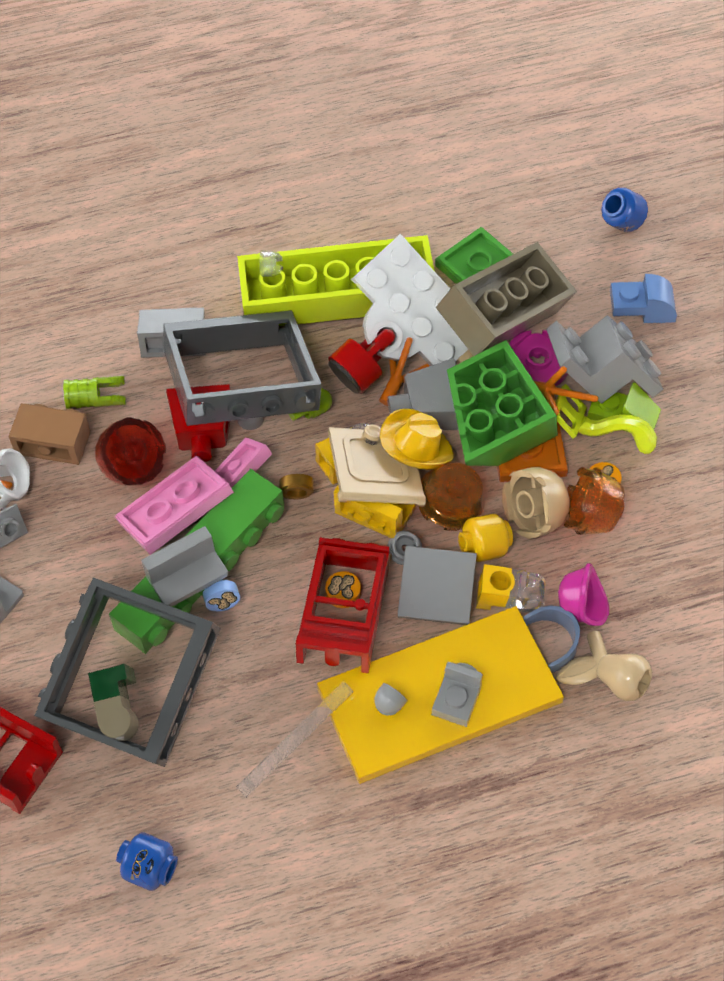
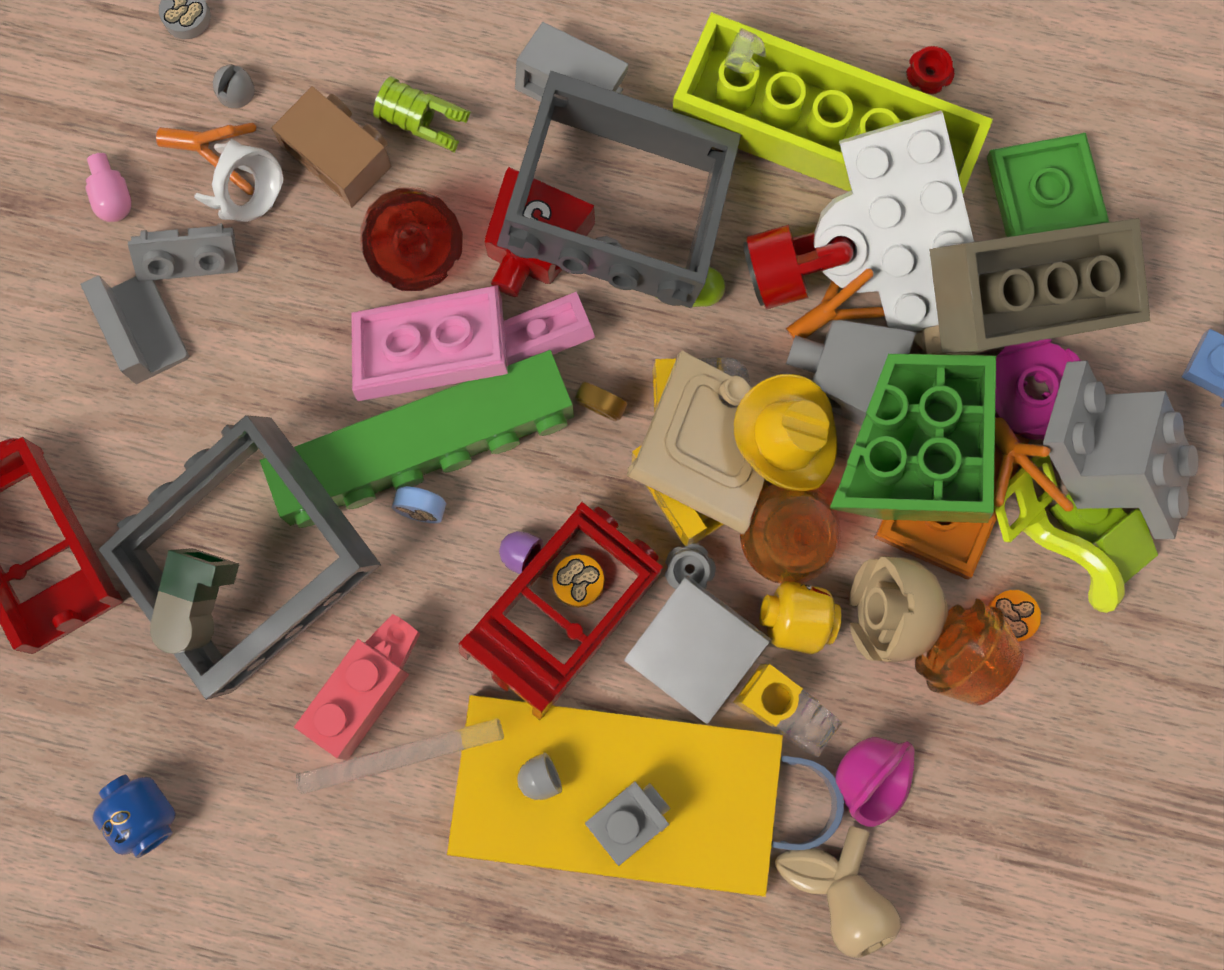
camera: 30 degrees right, 20 degrees up
light grey panel [141,526,228,607] -> none
none -> coral hinge [294,614,420,760]
none -> medium lavender hinge [499,531,543,574]
none -> red plate [906,46,955,94]

